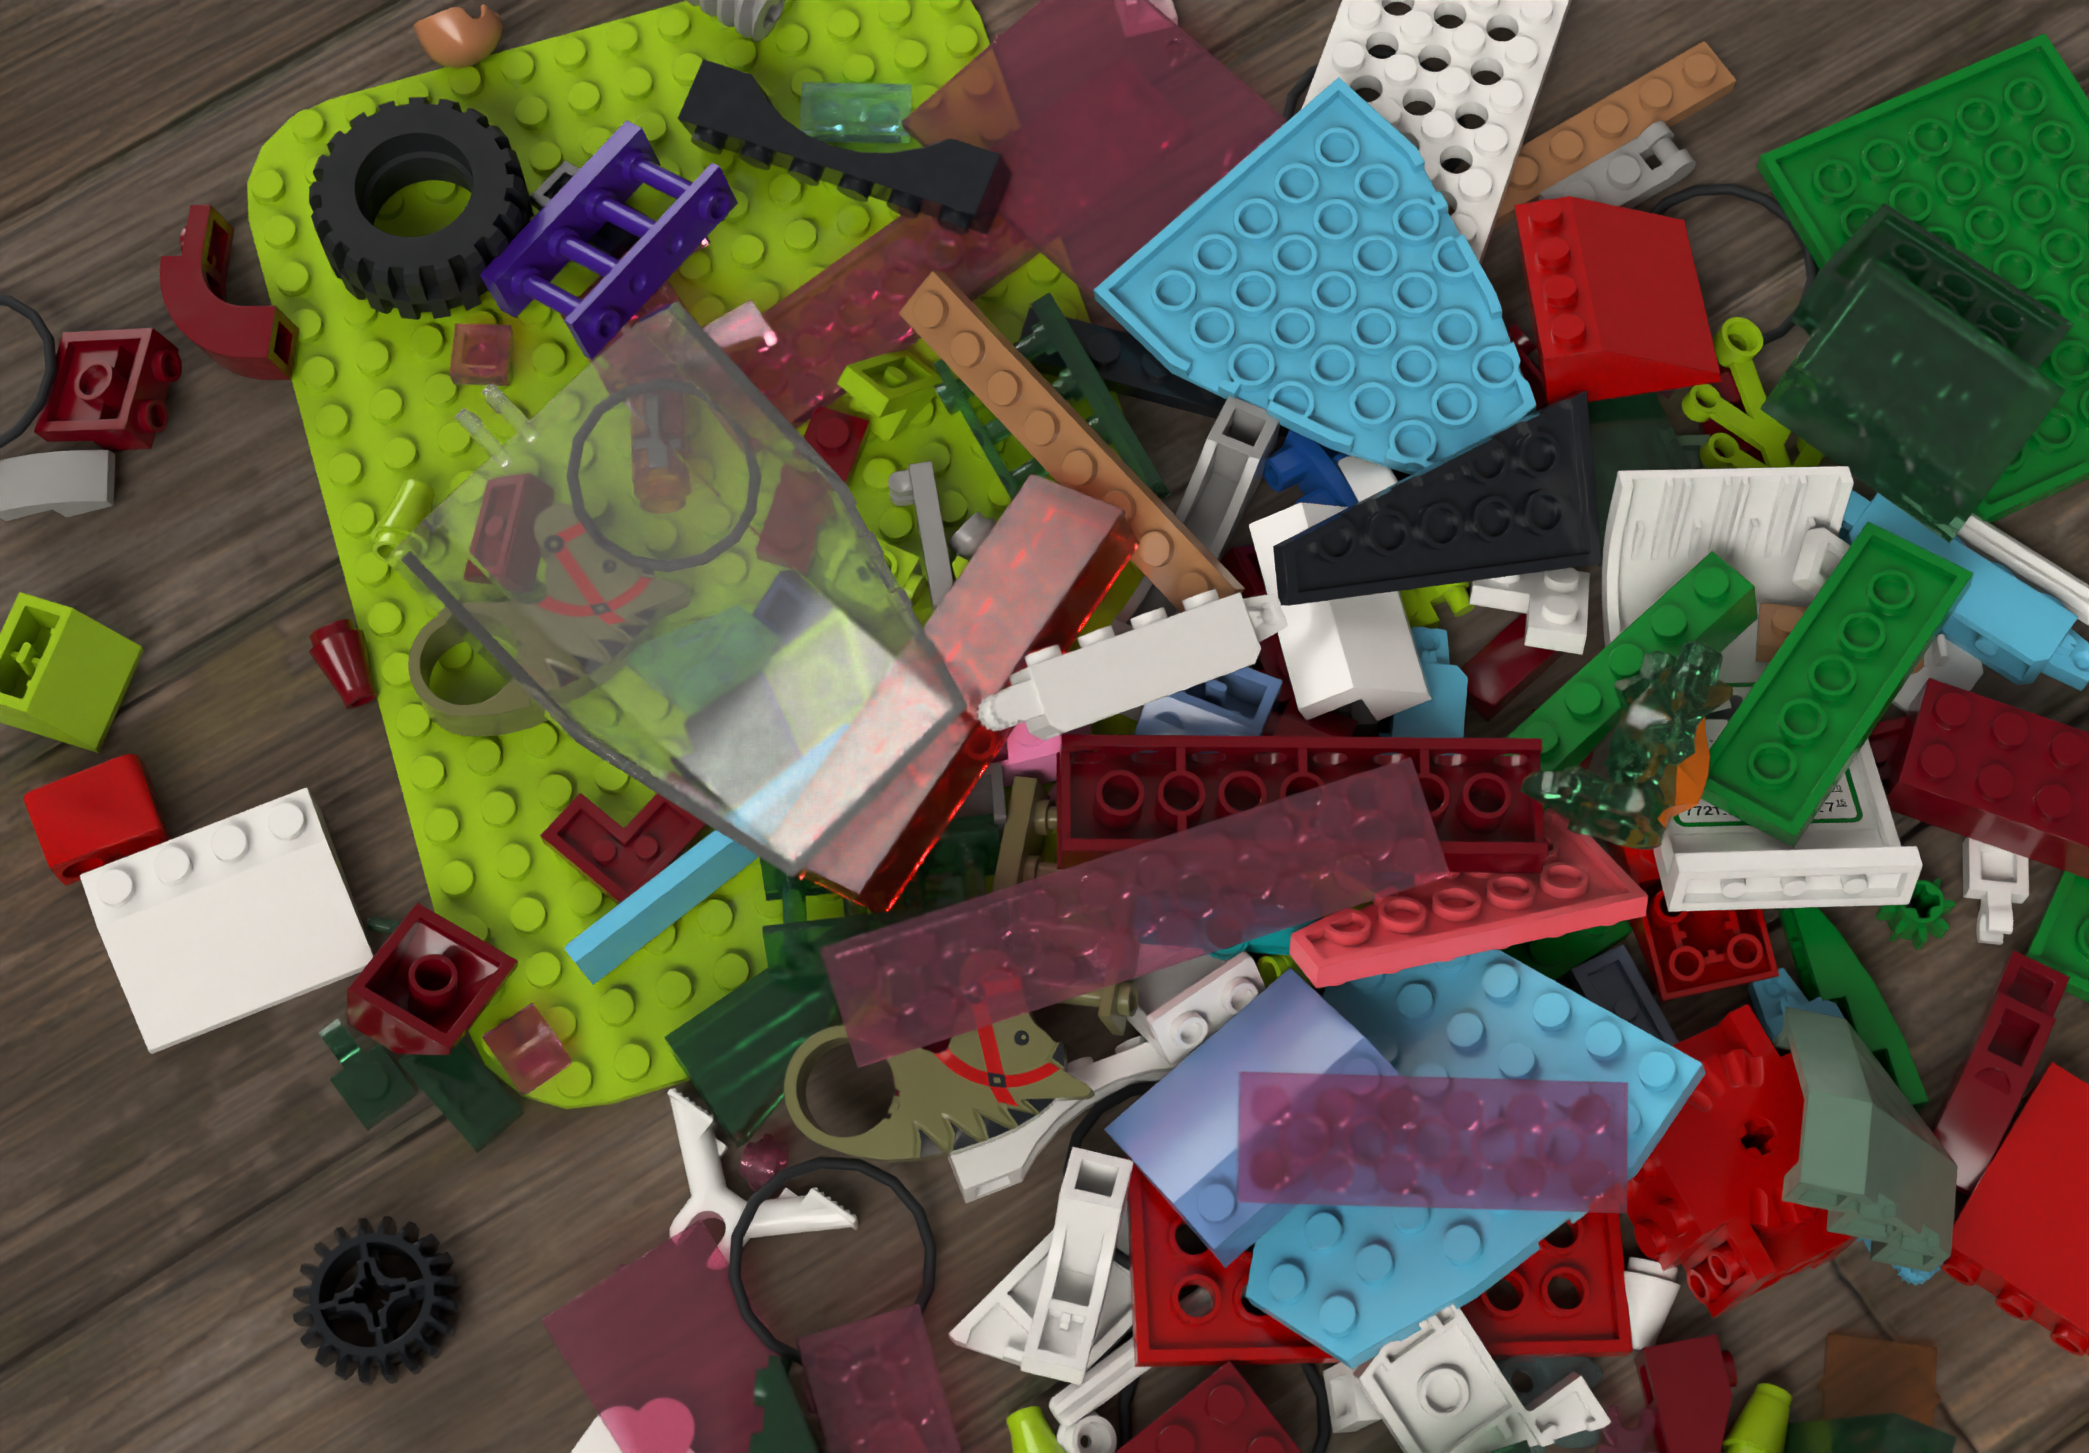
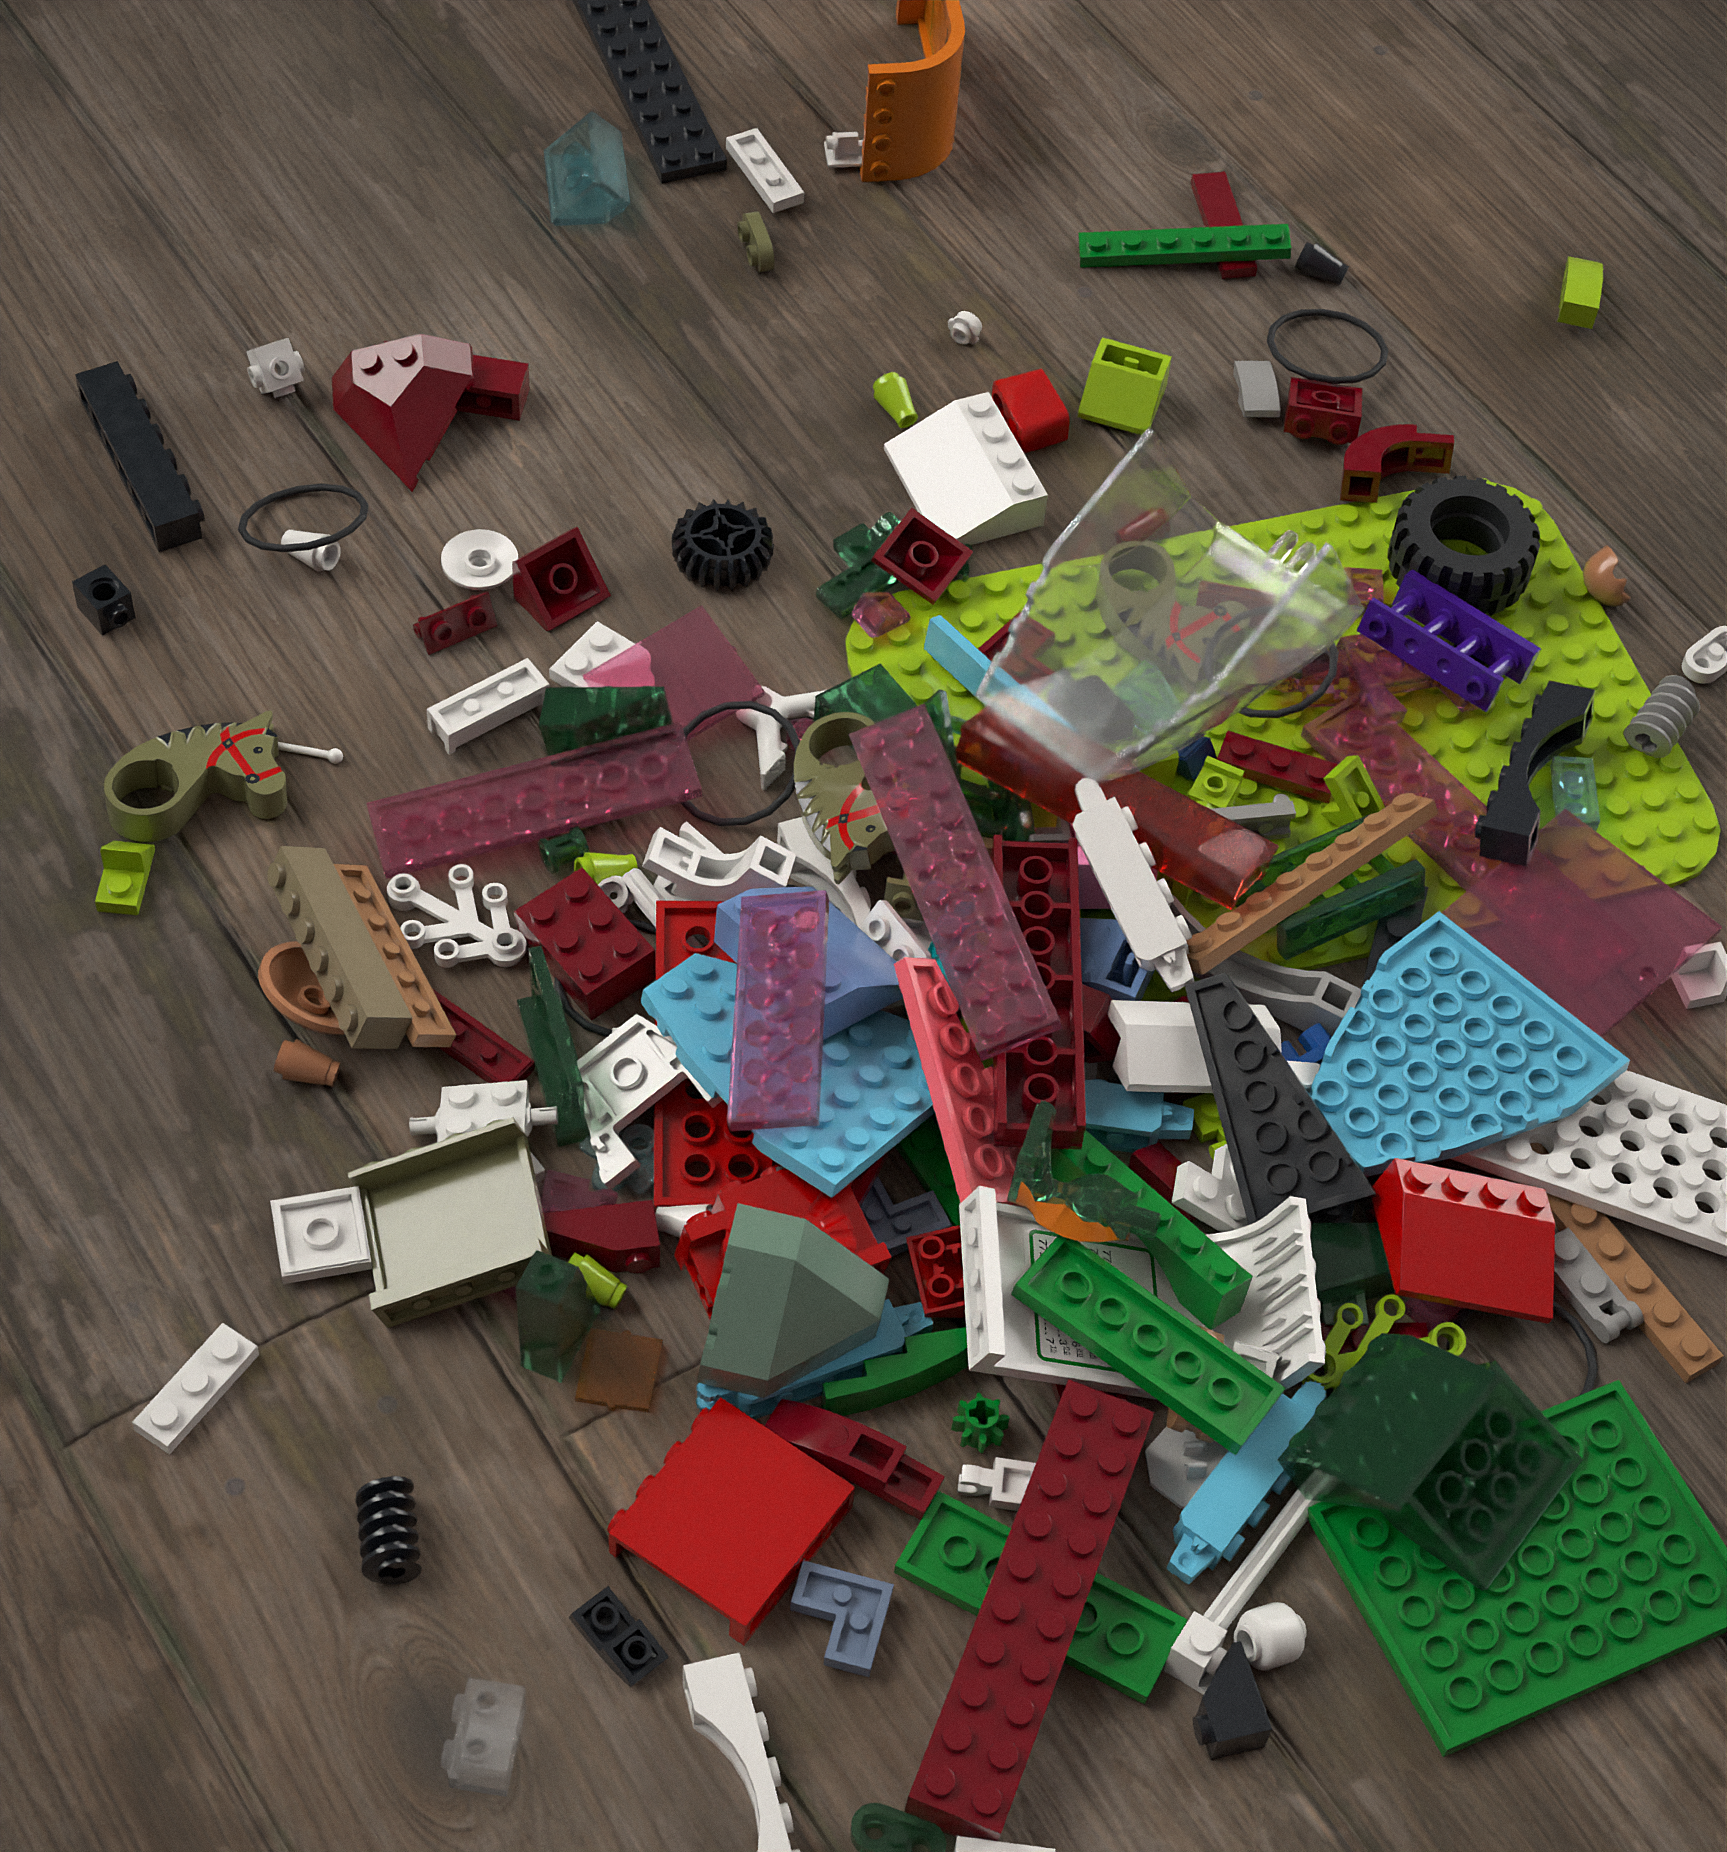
camera: 85 degrees right, 15 degrees down
none -> lime cone [873,372,918,428]

